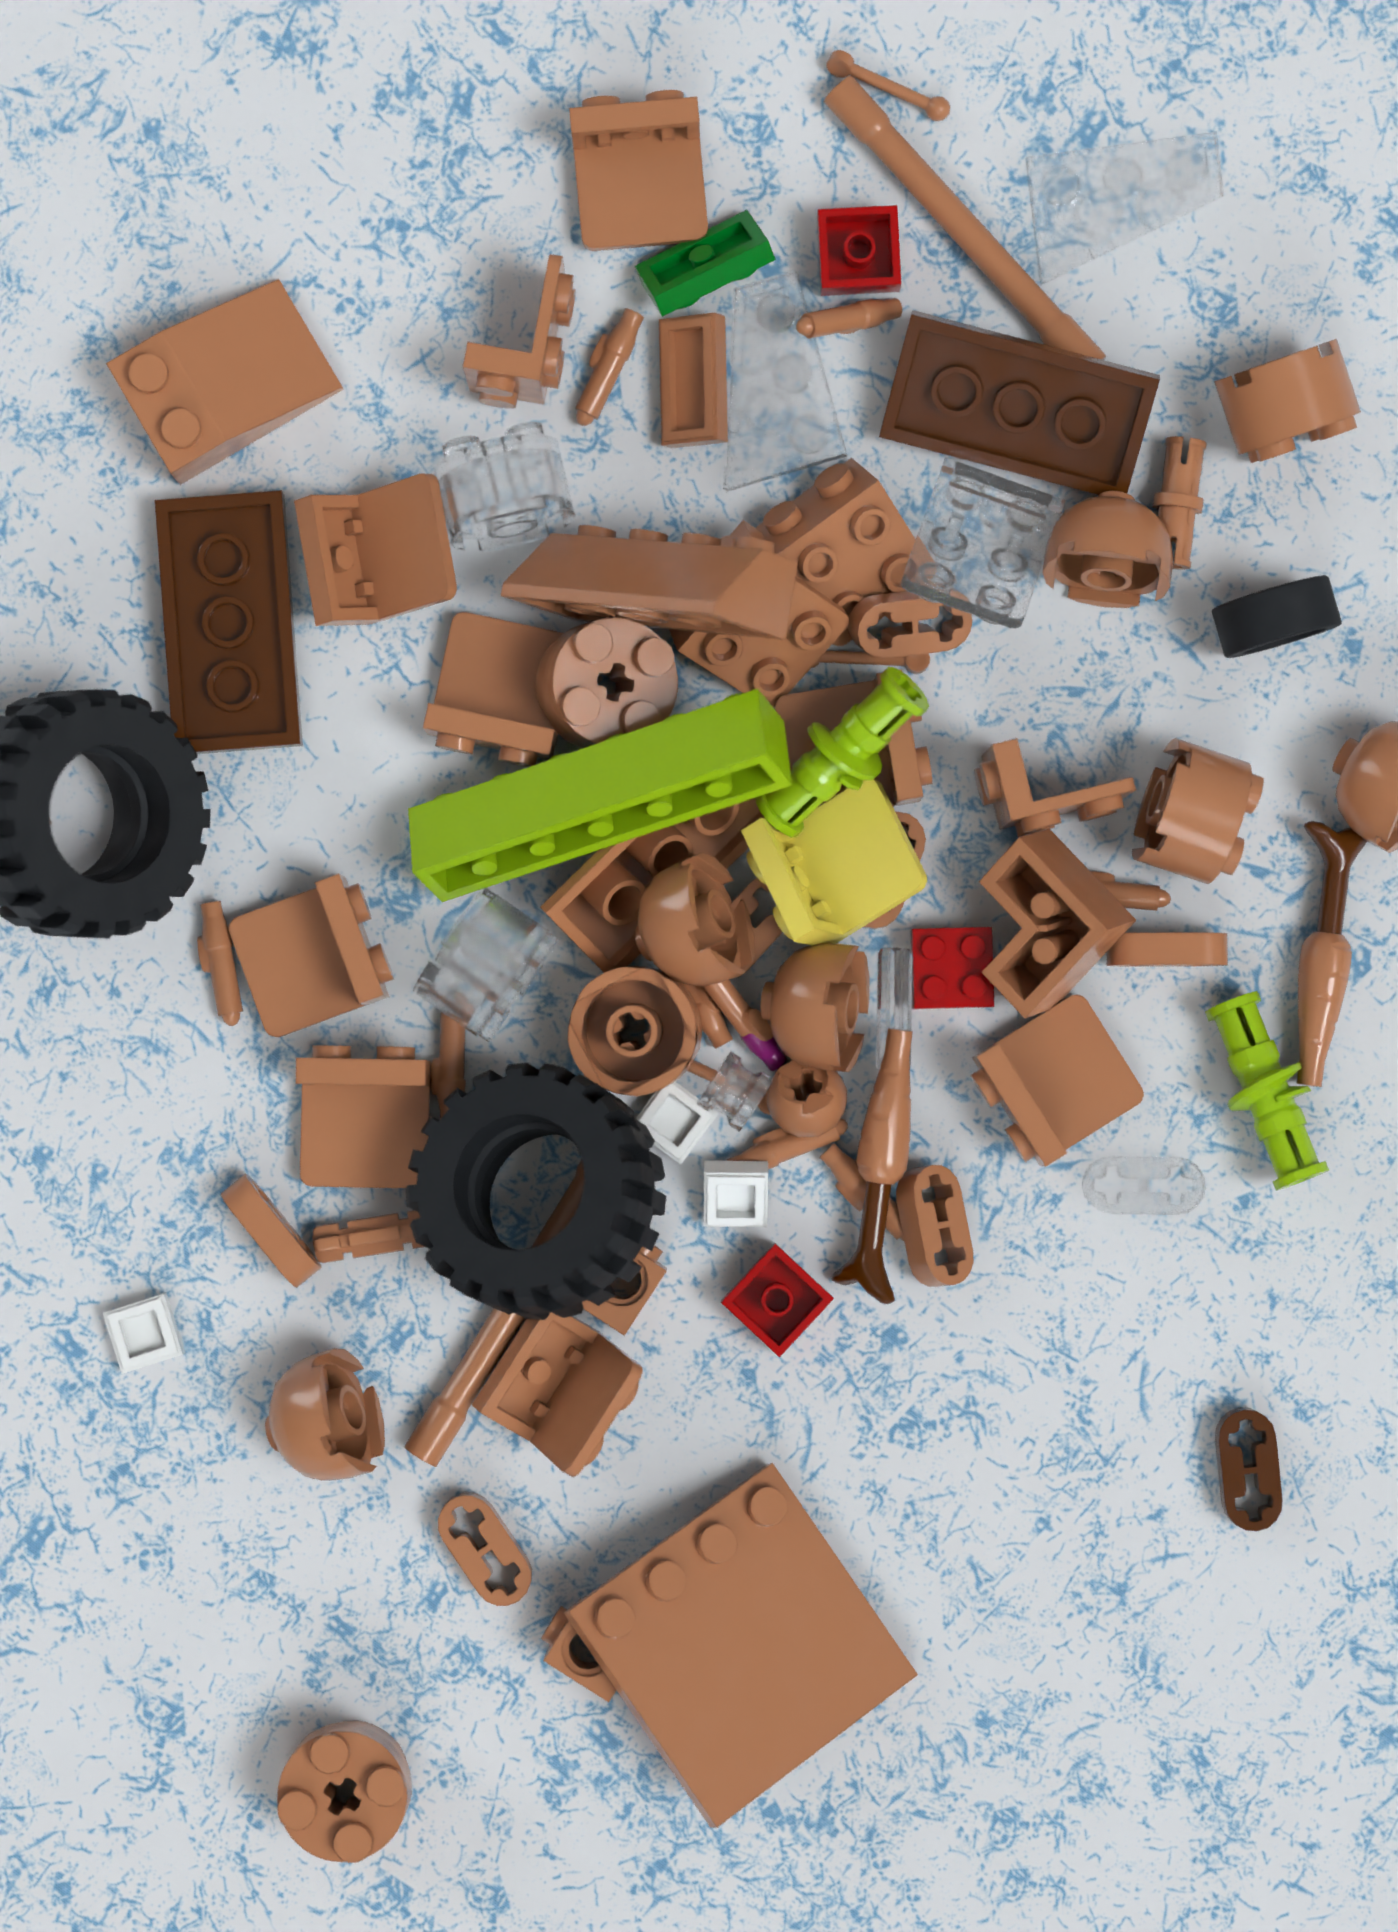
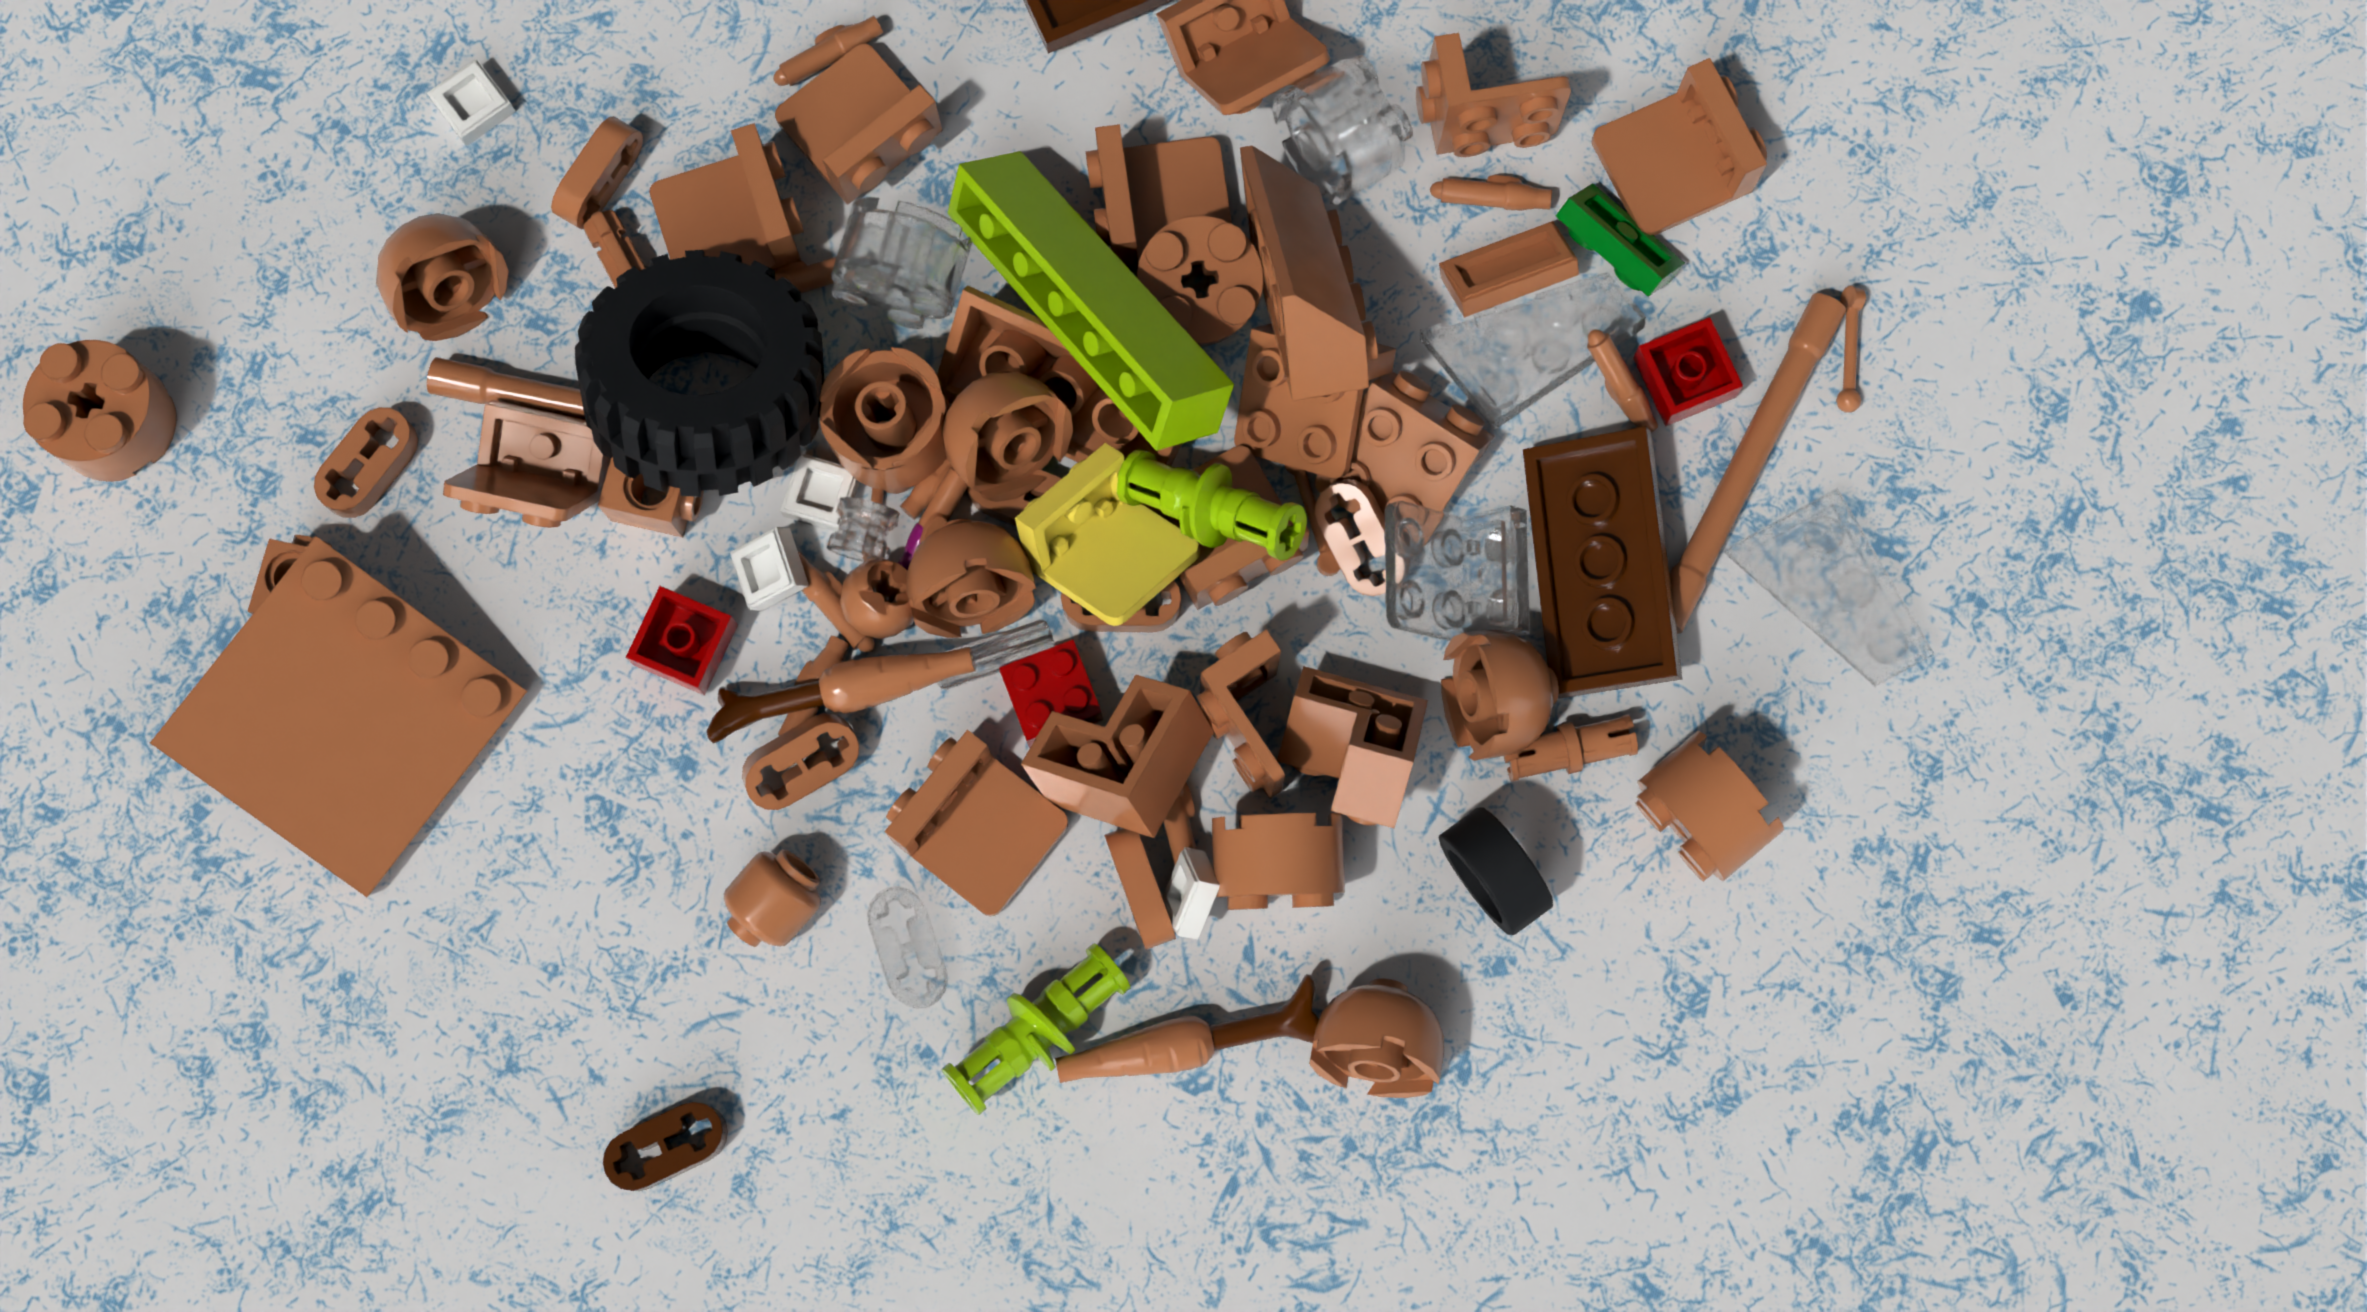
camera: 70 degrees right, 10 degrees down
none -> nougat head [724,849,821,947]
none -> white tile [1162,847,1220,940]
none -> nougat brick [1277,666,1428,829]

